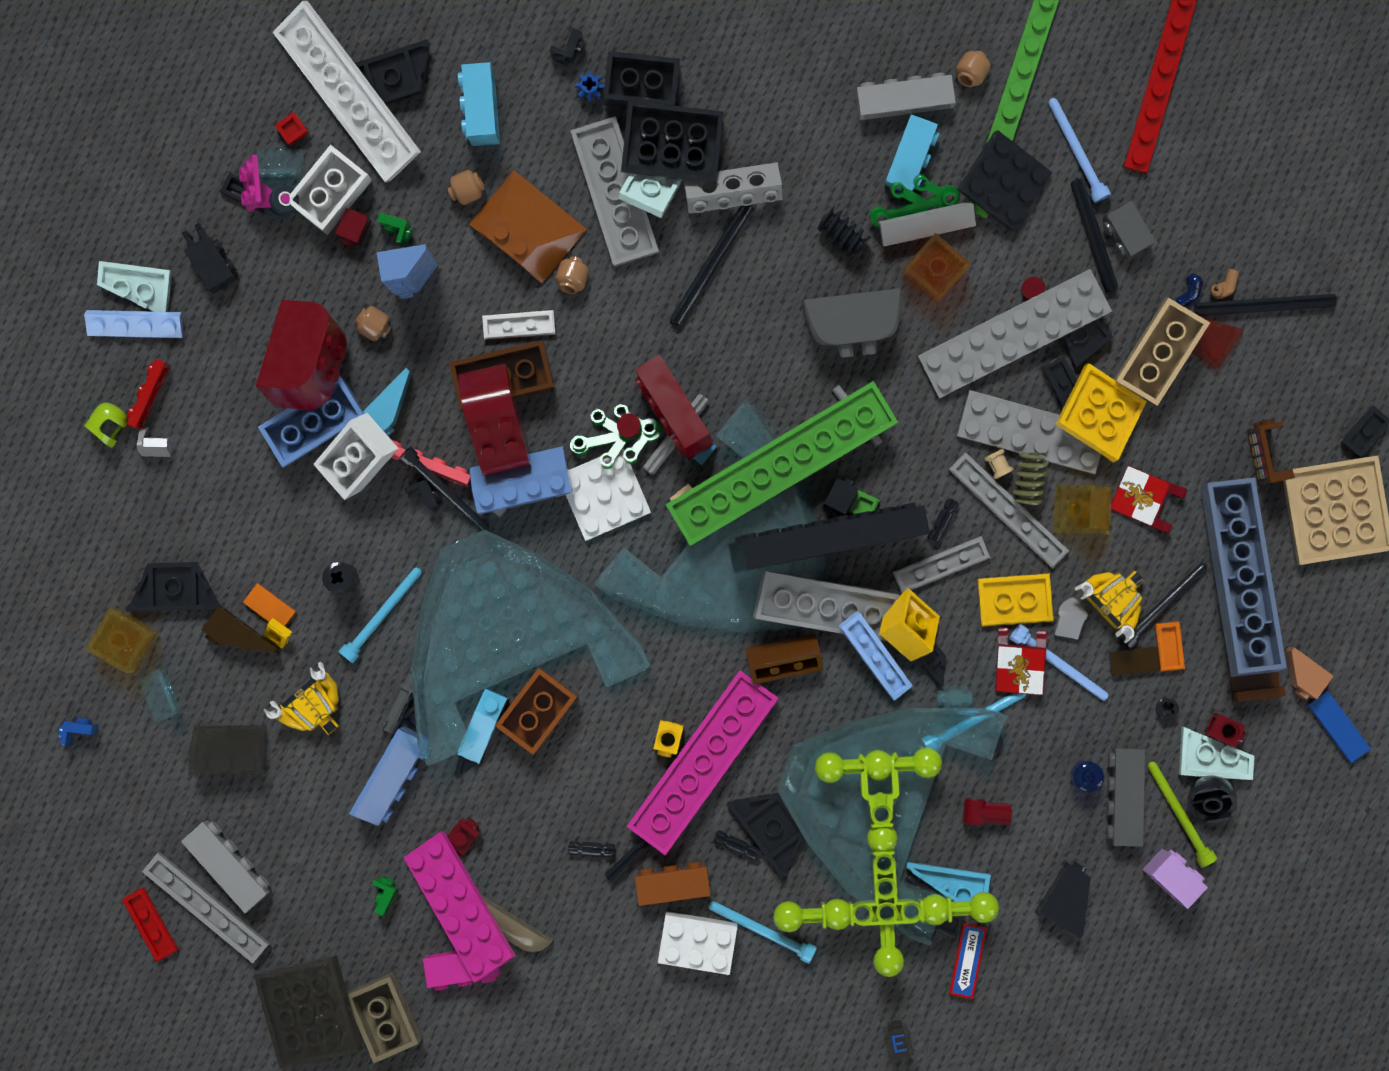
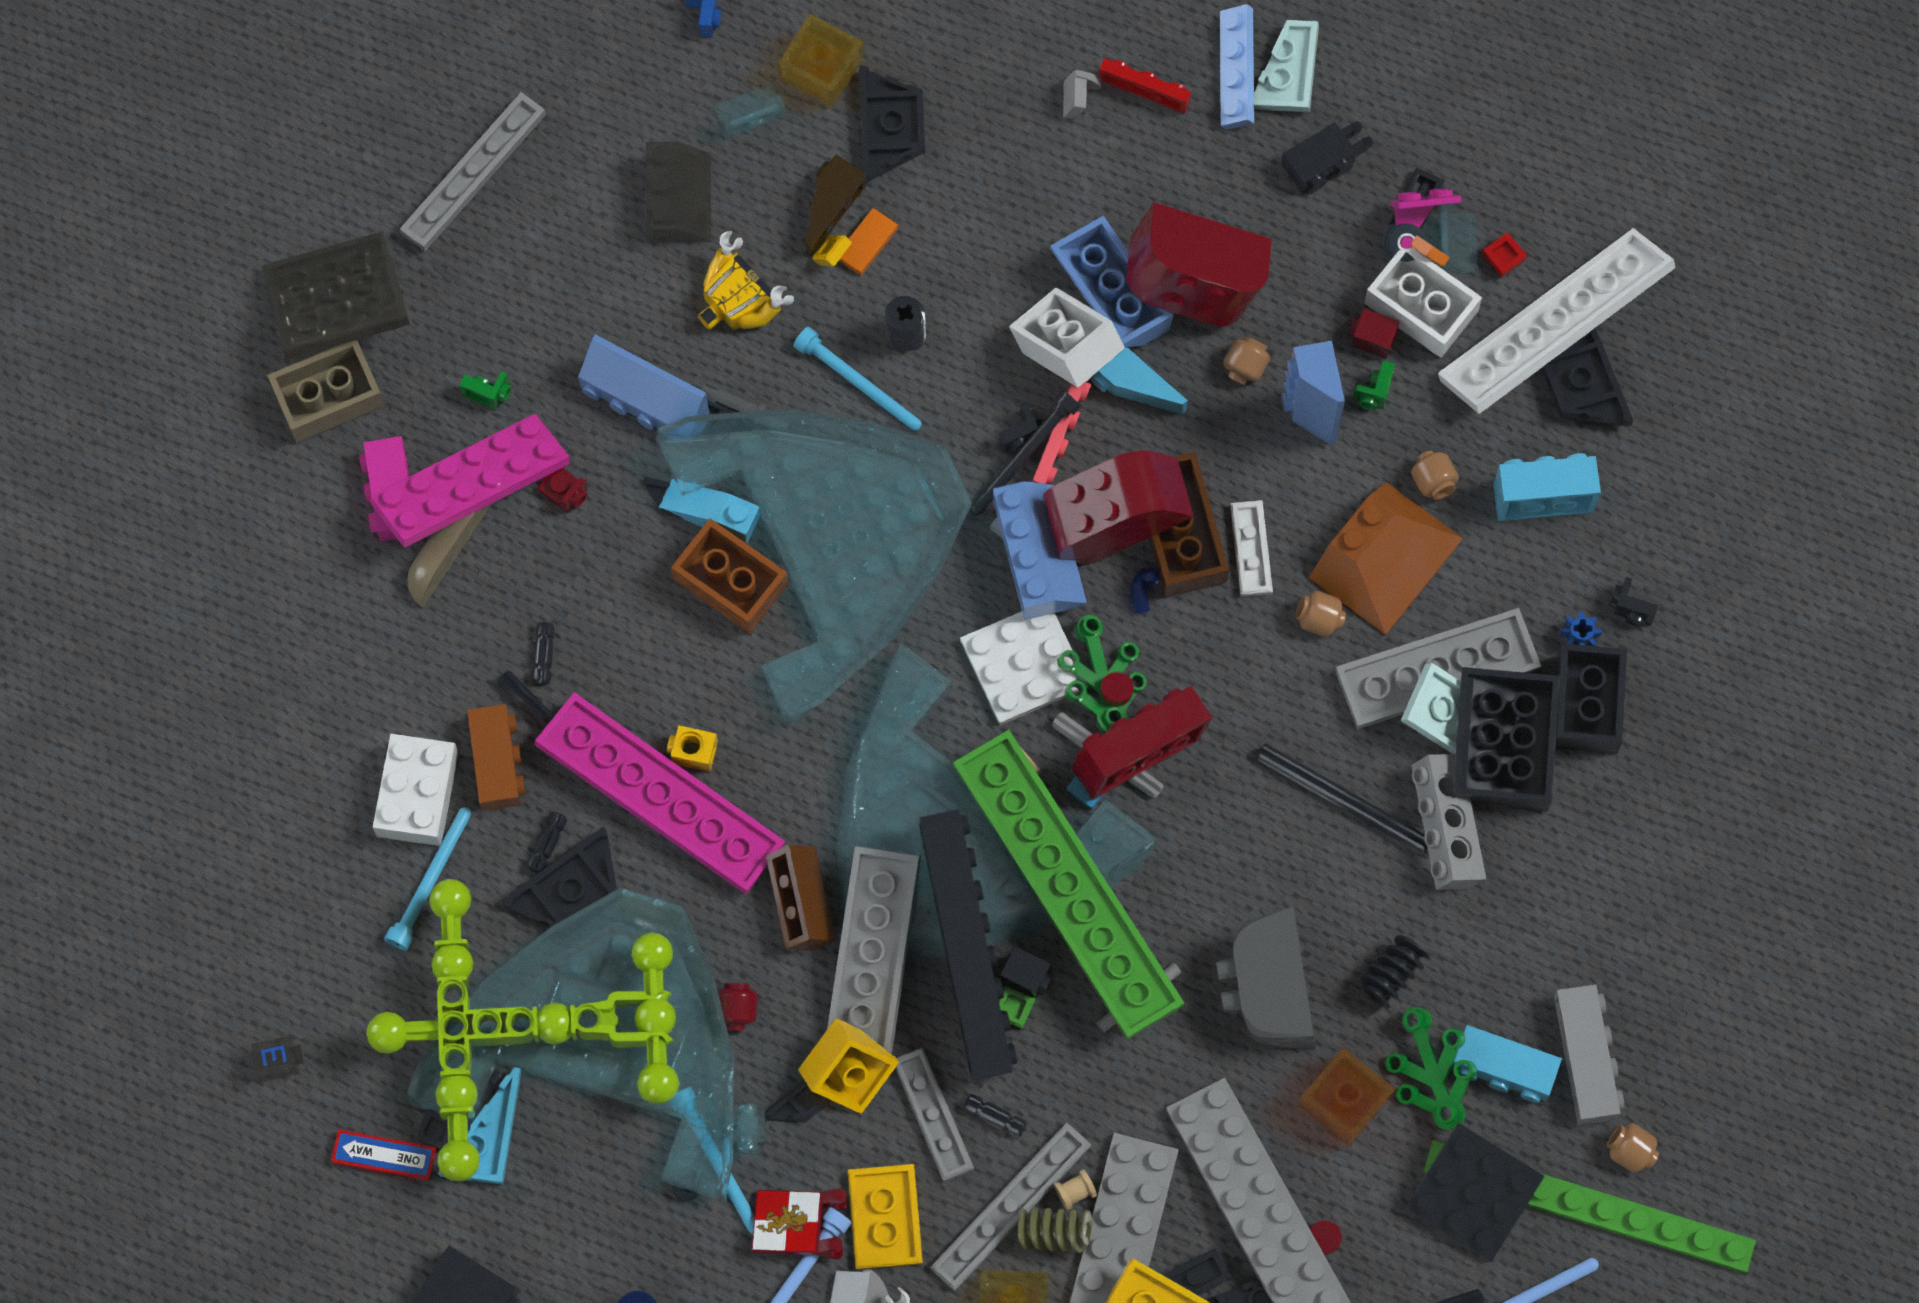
camera: 85 degrees right, 15 degrees down
lime helmet [84,403,128,448] -> none
red tile [122,887,179,962] -> none
light grey brick [181,820,271,913] -> none
light blue plate [839,611,913,701] -> none
light grey tile [879,201,976,246] -> none
dark red piece [963,798,1012,825] -> none
none -> dark red head [714,983,758,1030]
none -> clear blue arm [1130,567,1159,614]
none -> orange tile [1410,235,1450,266]

